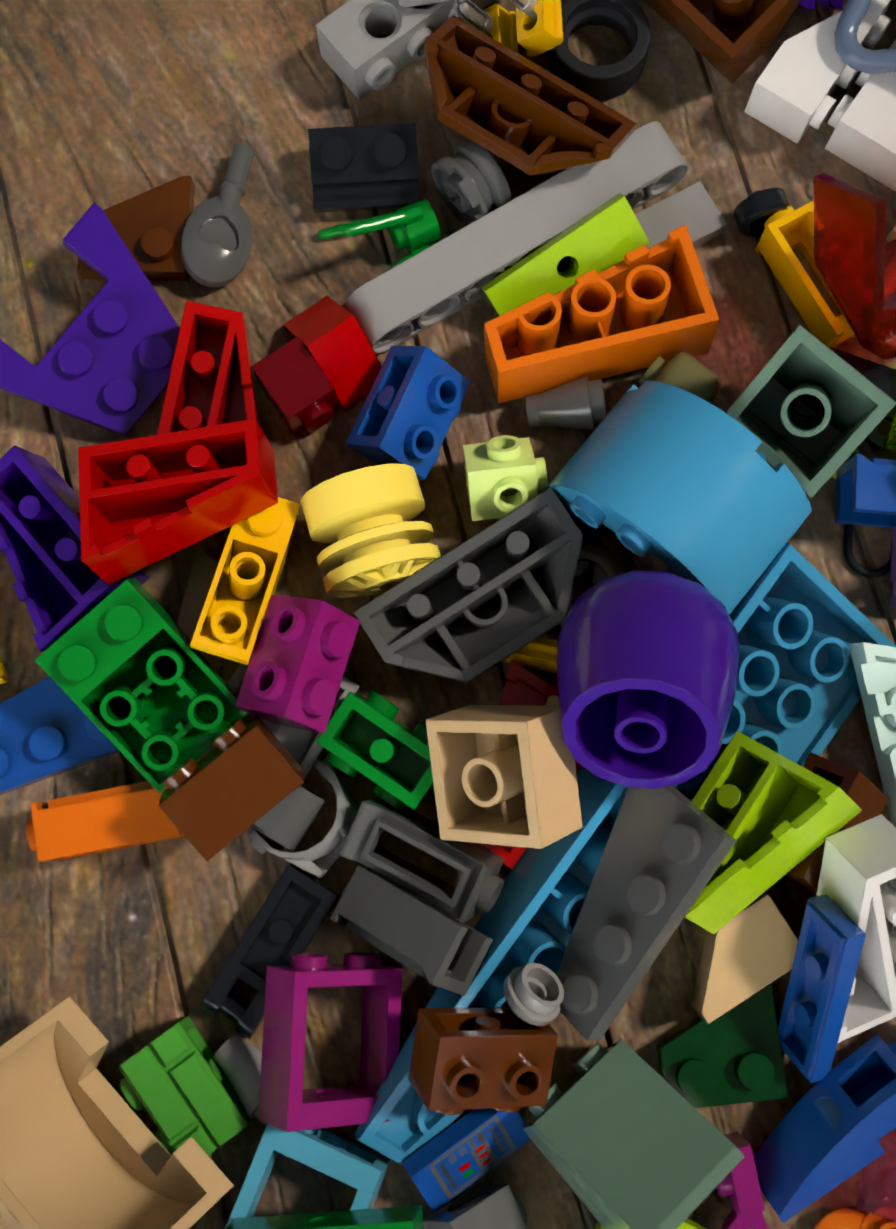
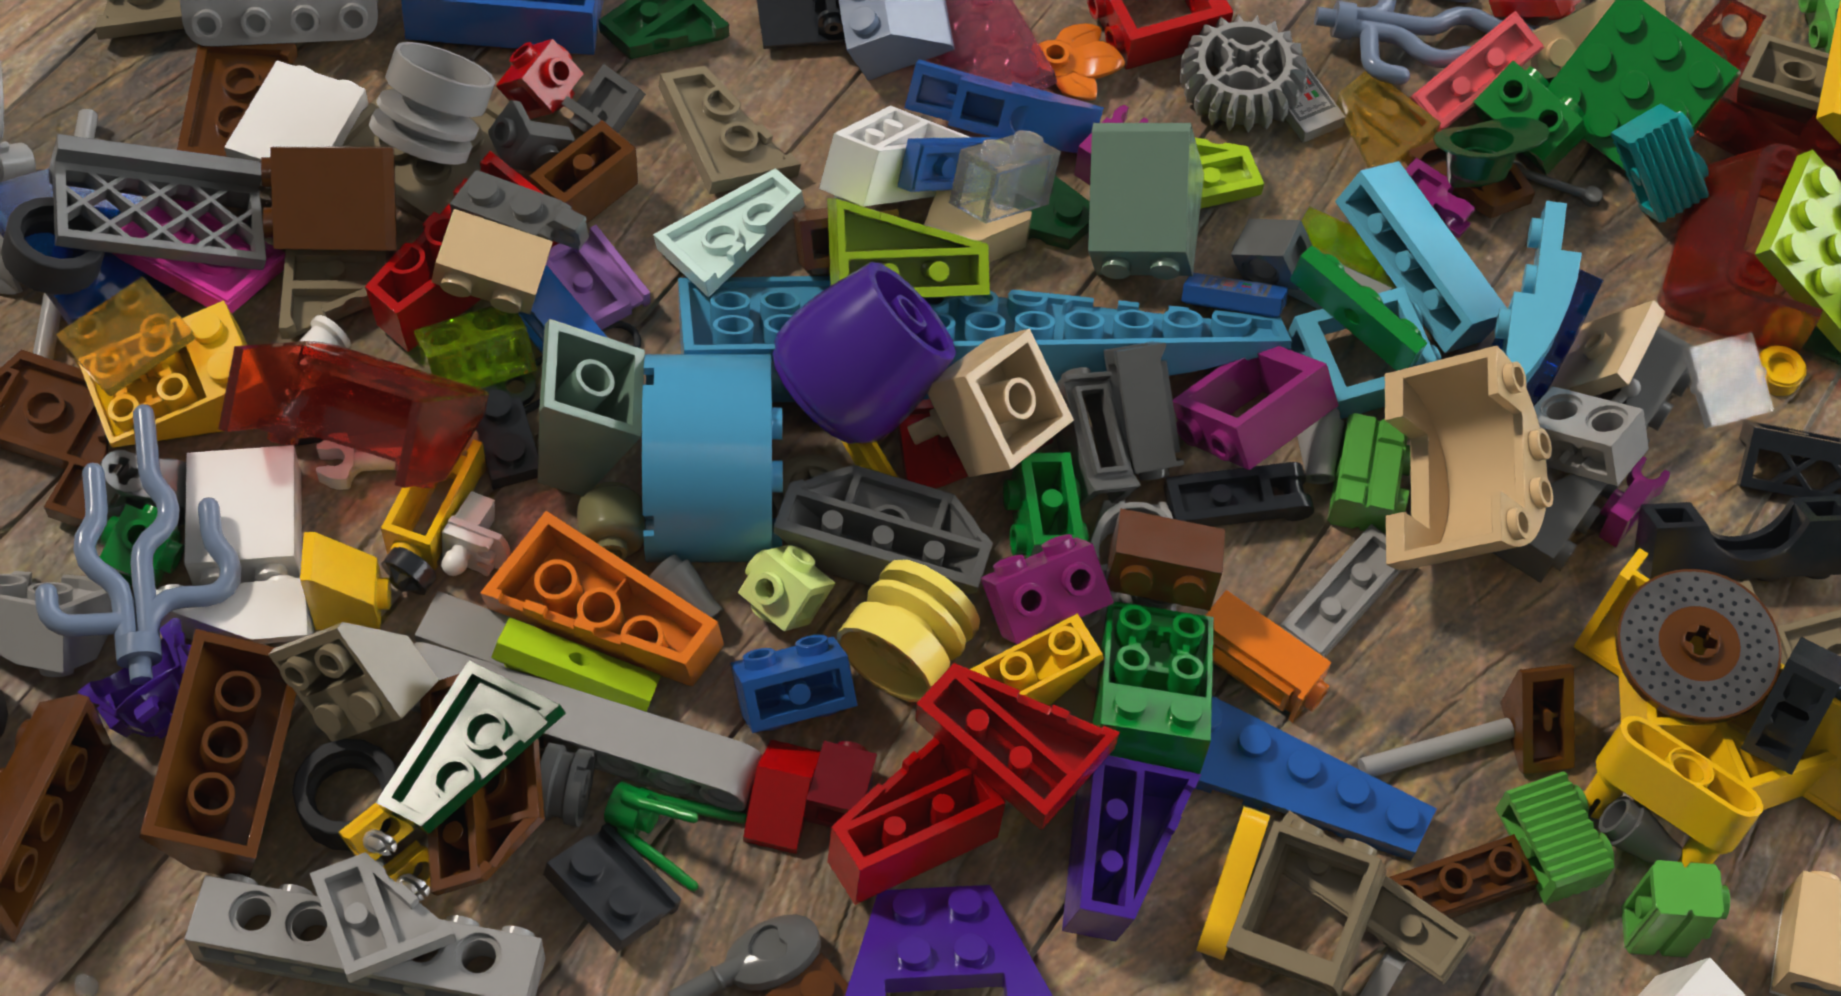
camera: 140 degrees left, 20 degrees down
reddish brown brick [408,1007,558,1115] -> none
light grey plate [503,963,564,1026] -> none
dark grey wing [556,785,737,1041] -> none
none -> dark tan slope [268,622,439,741]
none -> yellow slope [300,532,391,630]
none -> wing [376,660,566,834]
none -> white piece [441,491,511,576]
none -> clear brick [949,130,1061,224]
none -> light grey tile [1279,524,1402,657]

